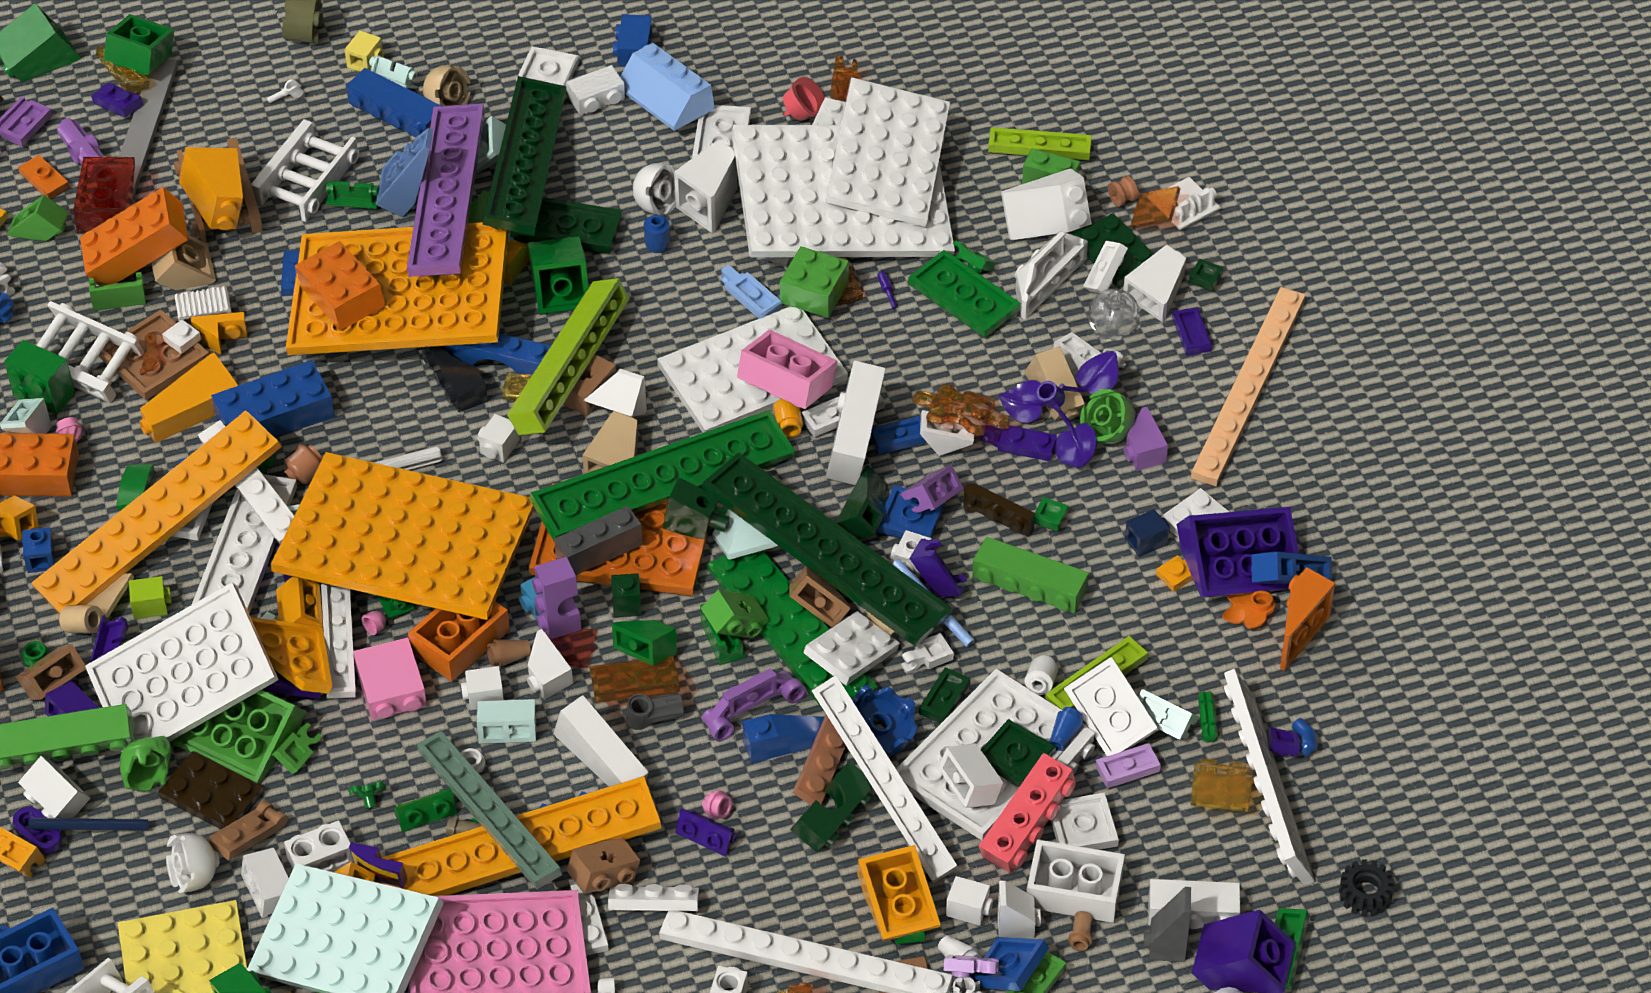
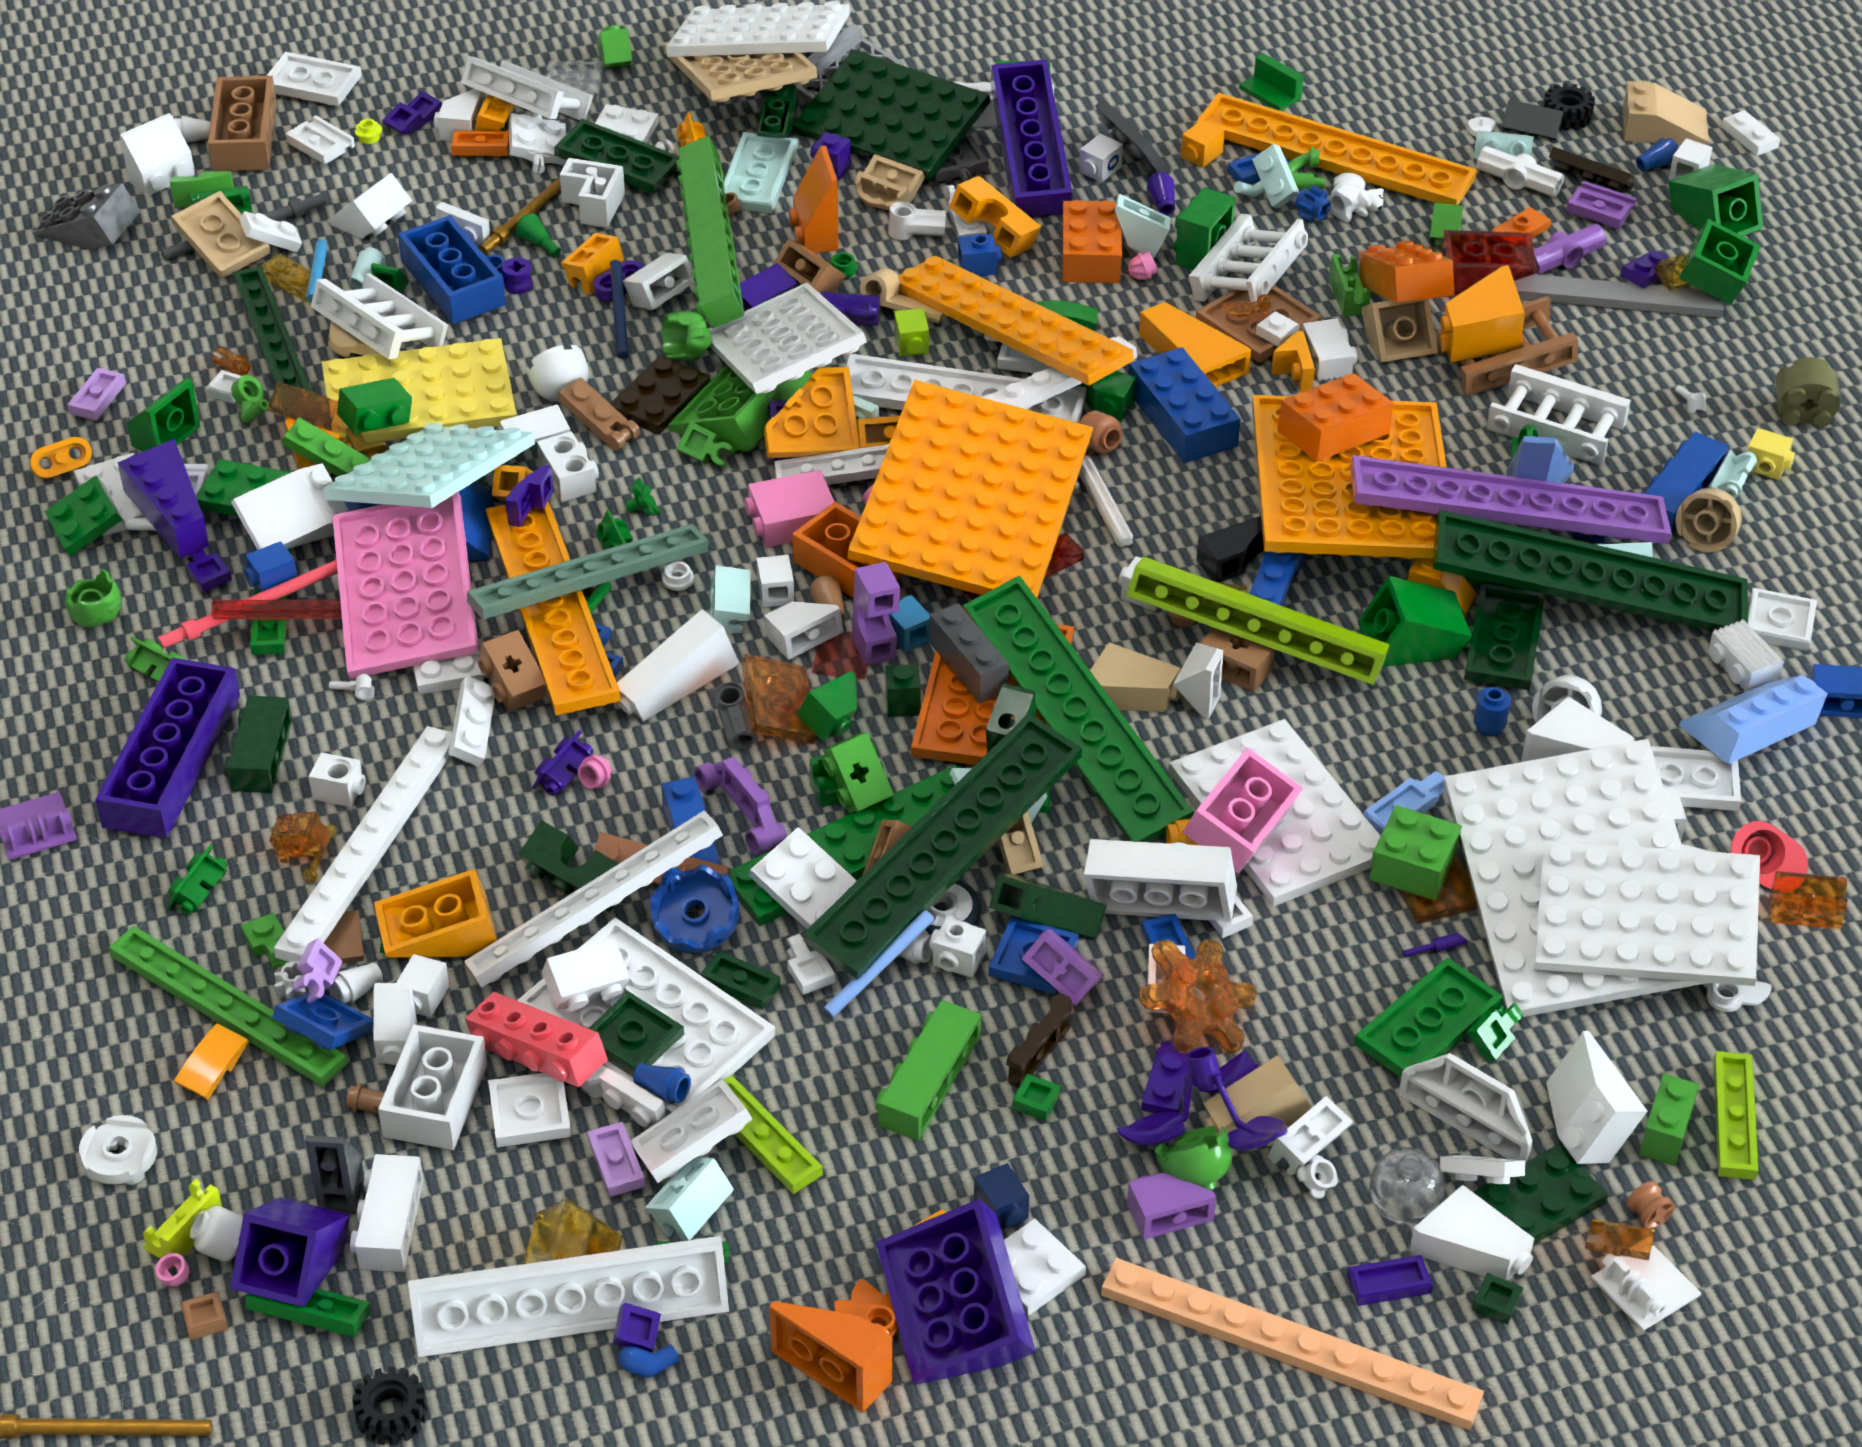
camera: 90 degrees right, 5 degrees down
dark purple hinge [909,538,967,598] -> none
white brick [1025,655,1058,695] -> none
blue slope [1251,552,1332,584] -> none
none -> dark purple wheel [502,258,533,294]

